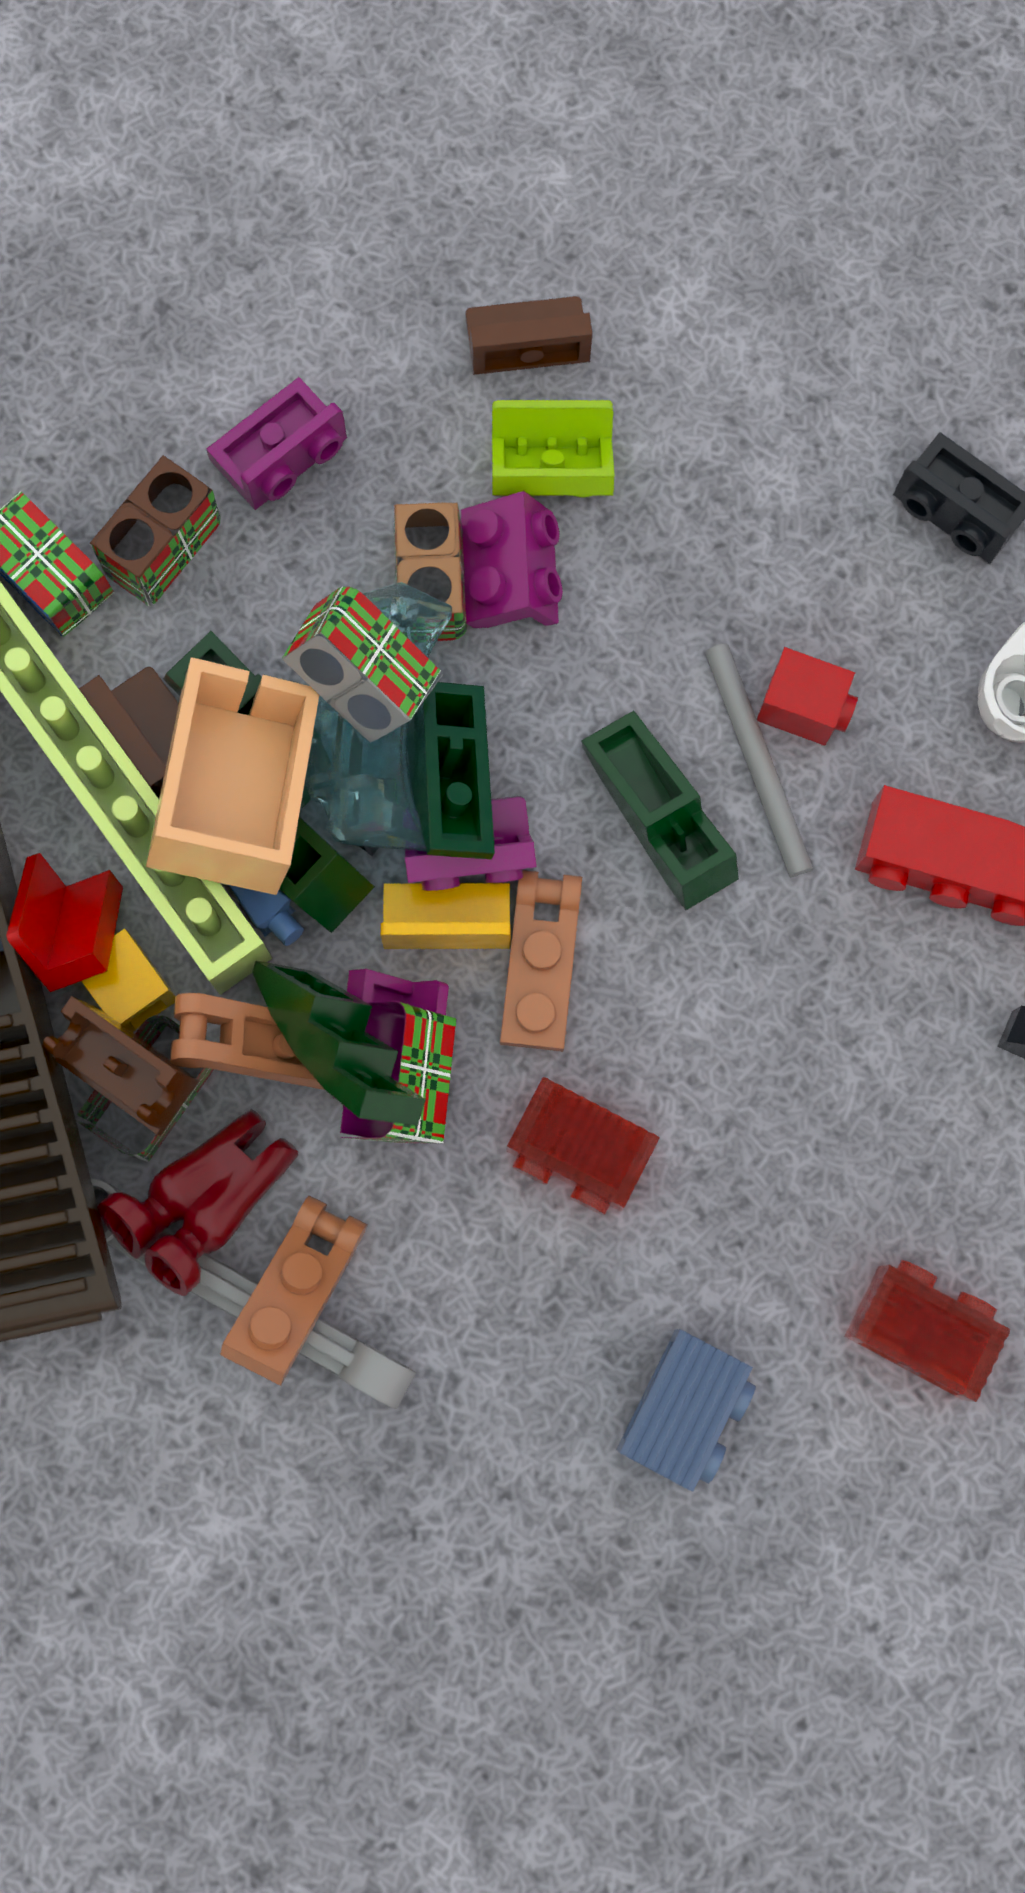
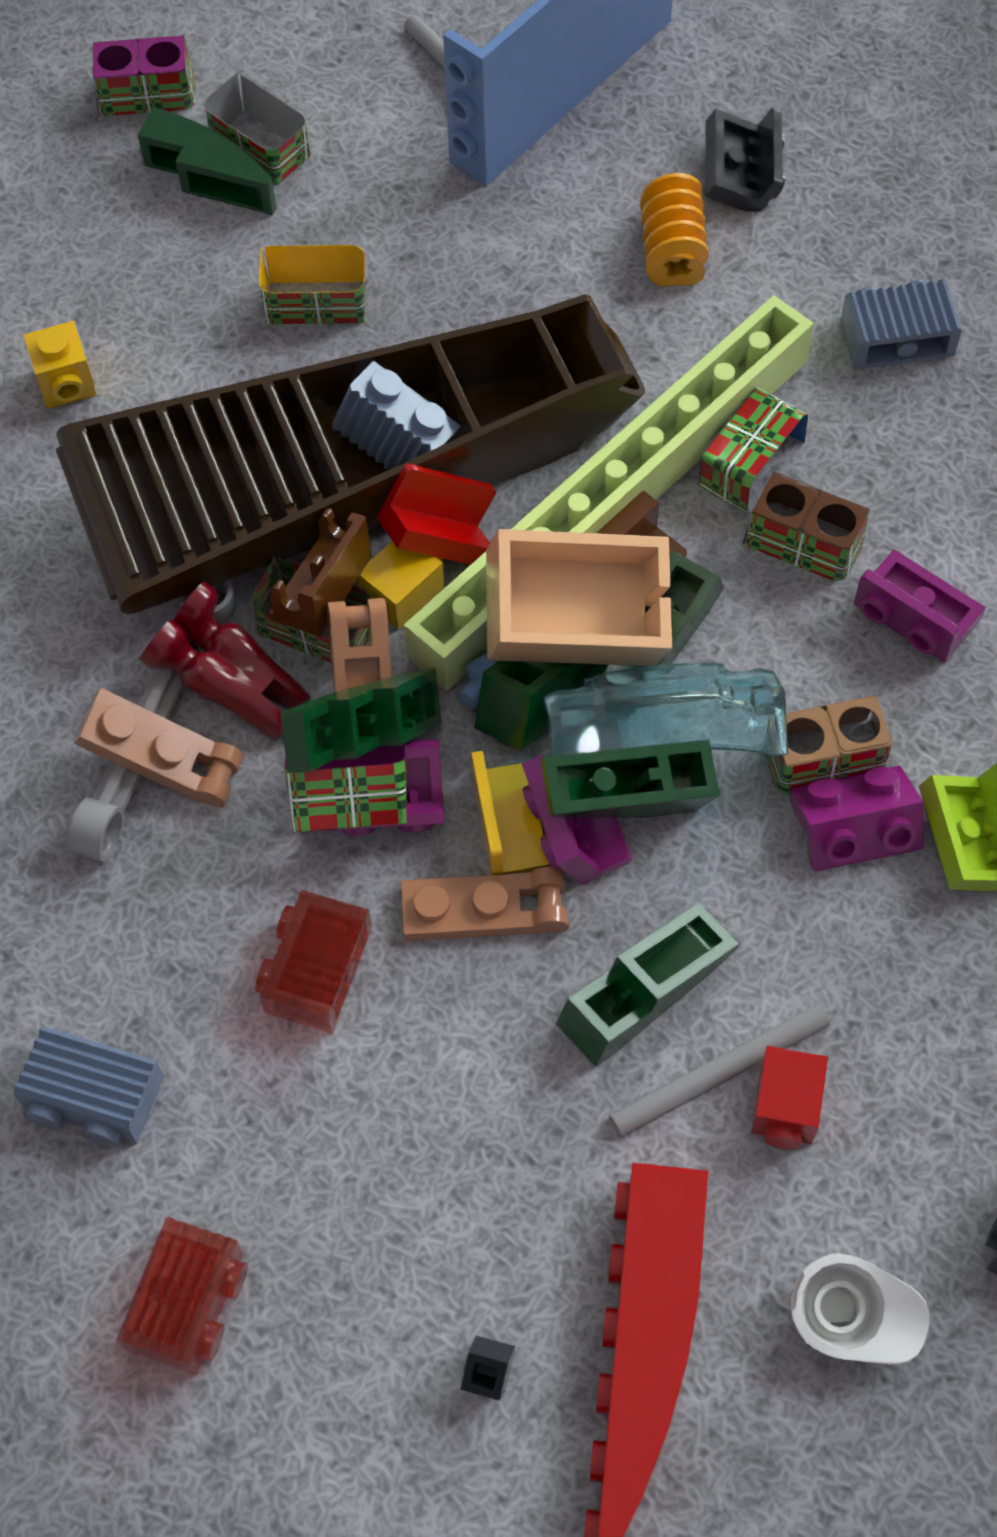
camera: 85 degrees right, 15 degrees down
piece [281,586,443,743] -> none

